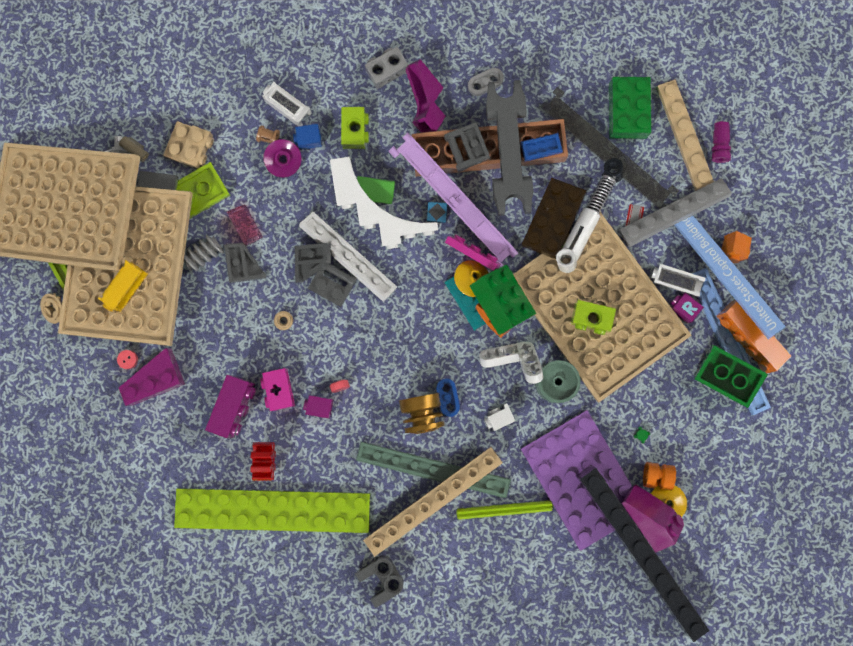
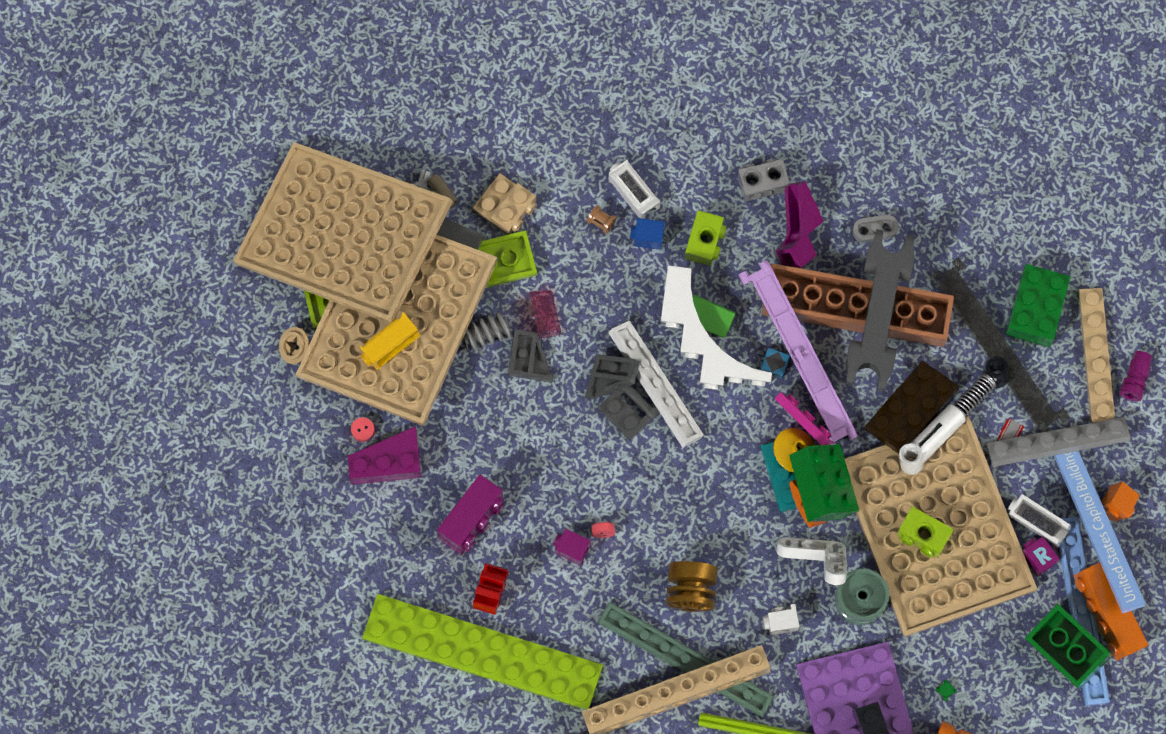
camera: 15 degrees right, 10 degrees down
dark pink brick [260,368,295,411] -> none
magenta dish [263,139,302,178] -> none
tan plate [274,311,293,330] -> none
blue plate [437,378,460,417] -> none
dark grey plate [444,122,490,172] -> none
blue plate [520,133,563,162] -> none

